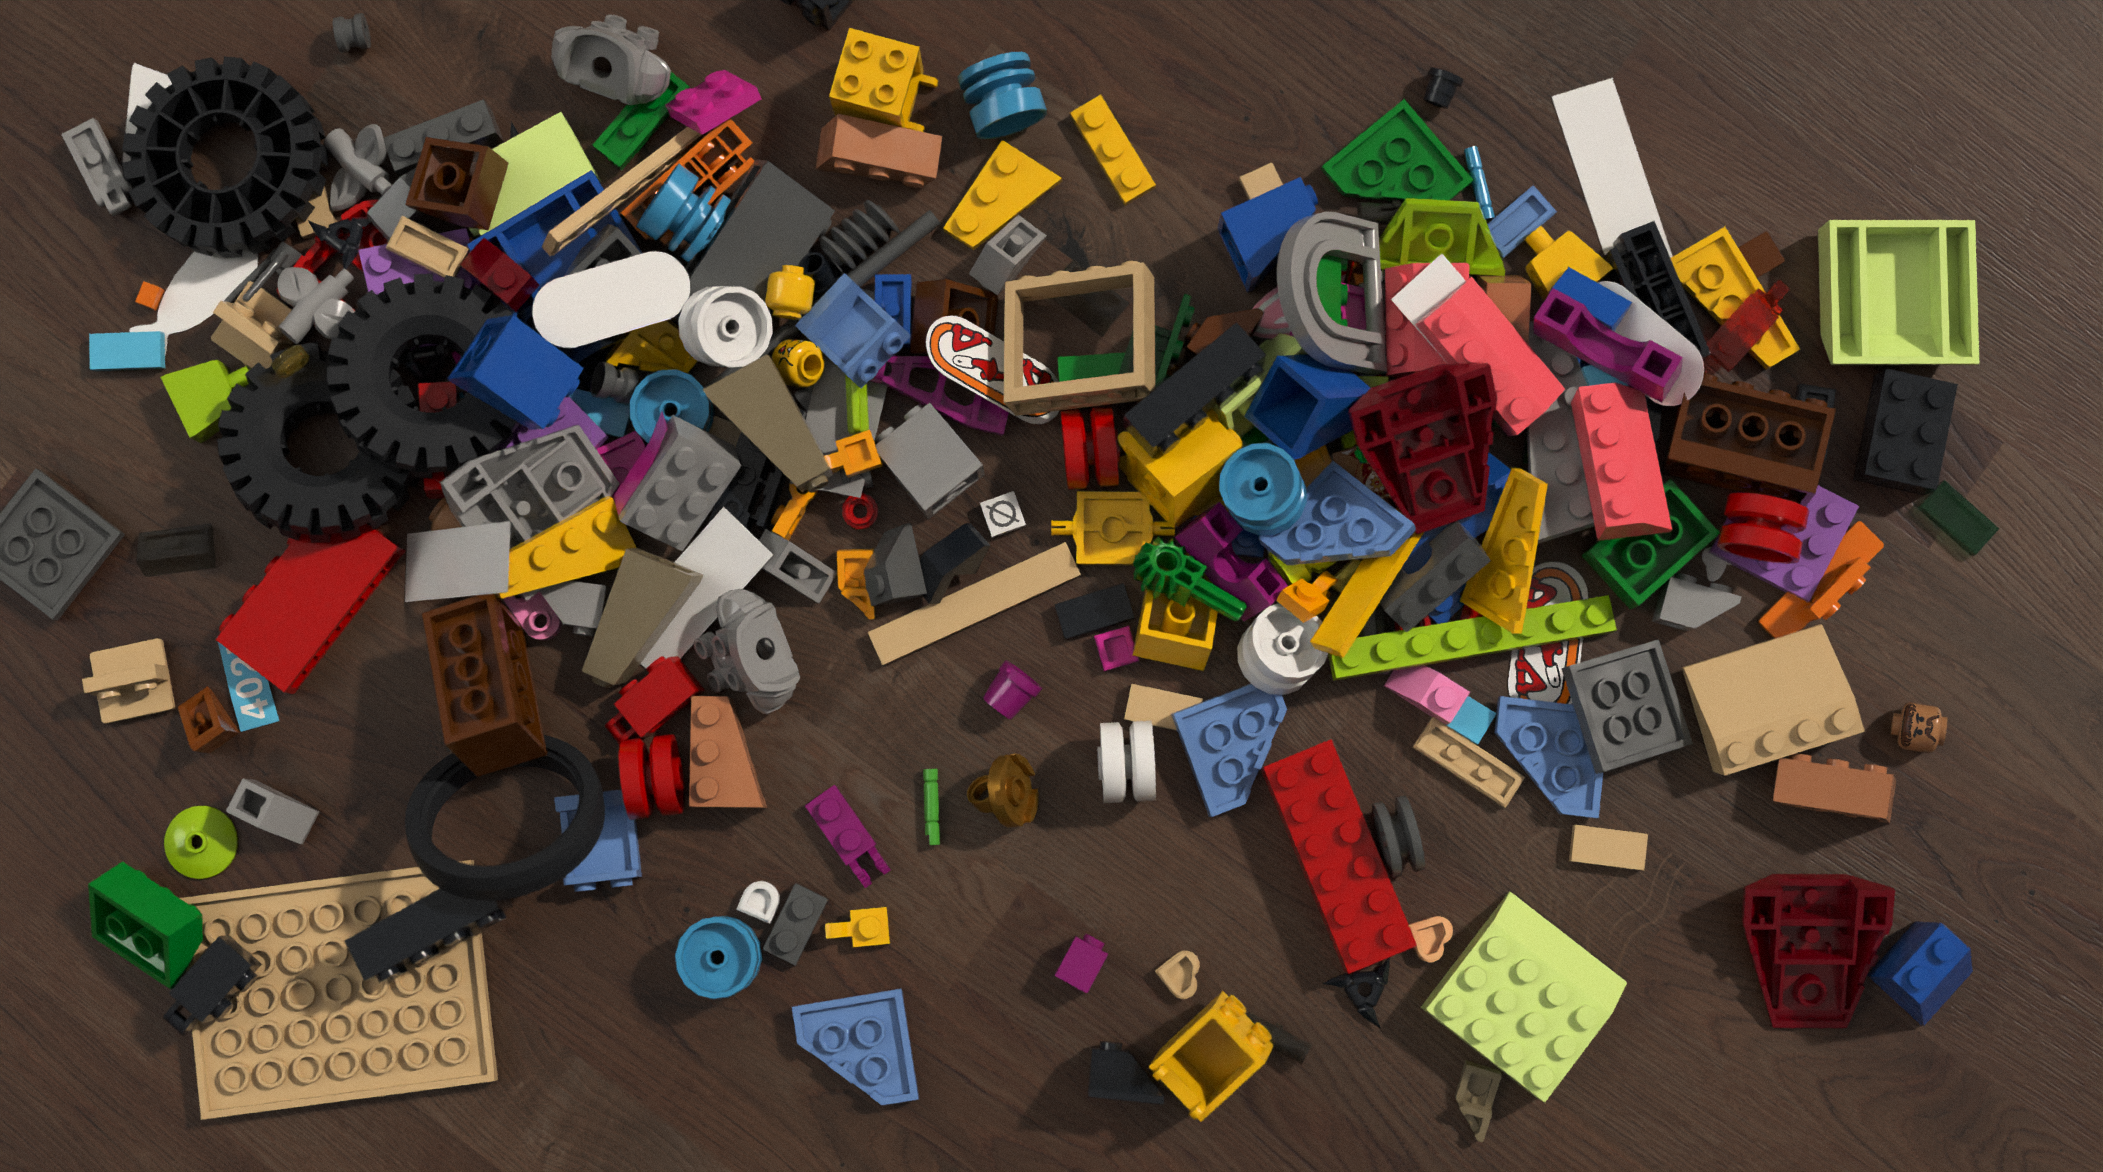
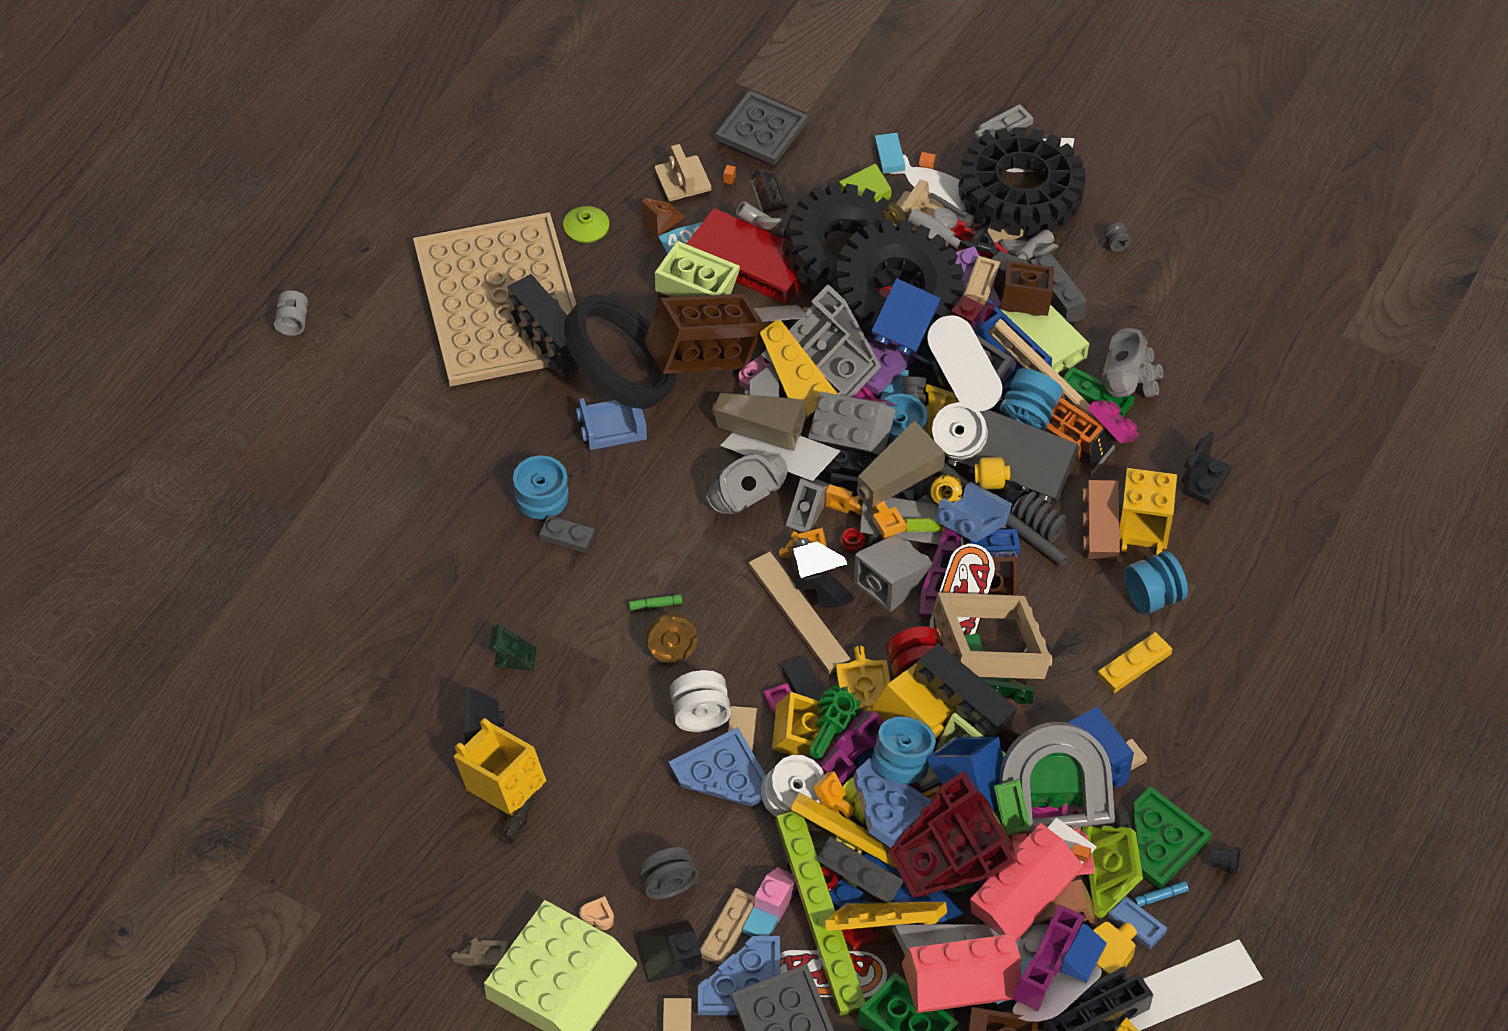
camera: 80 degrees right, 30 degrees down
green slope [88,861,203,990] -> none
black brick [163,935,262,1036] -> none
light grey slope [226,778,320,845] -> none
red brick [605,656,705,745] -> none
red wheel [619,734,685,820] -> none
nougat wedge [689,696,767,808] -> none
white tile [736,881,780,924] -> none
medium blue plate [792,988,919,1105] -> none
magenta hinge [805,785,891,888] -> none
yellow plate [825,907,890,947] -> none
yellow wing [943,140,1062,250] -> none
light grey slope [969,215,1047,295] -> none
white tile [980,491,1026,538] -> none
magenta piece [983,660,1043,720] -> none
magenta brick [1055,933,1108,993] -> none
tan tile [1154,950,1200,999] -> none
red brick [1261,739,1417,974] -> none
black piece [1323,957,1390,1029] -> none
none -> clear green slope [489,624,537,671]
none -> black slope [635,920,702,983]
none -> yellowish green slope [655,241,740,297]
none -> orange piece [723,165,736,185]
none -> light grey plant [735,201,784,239]
none -> bright green tile [994,779,1031,836]
none -> orange piece [1072,844,1091,863]
none -> black sticker [1090,428,1115,476]

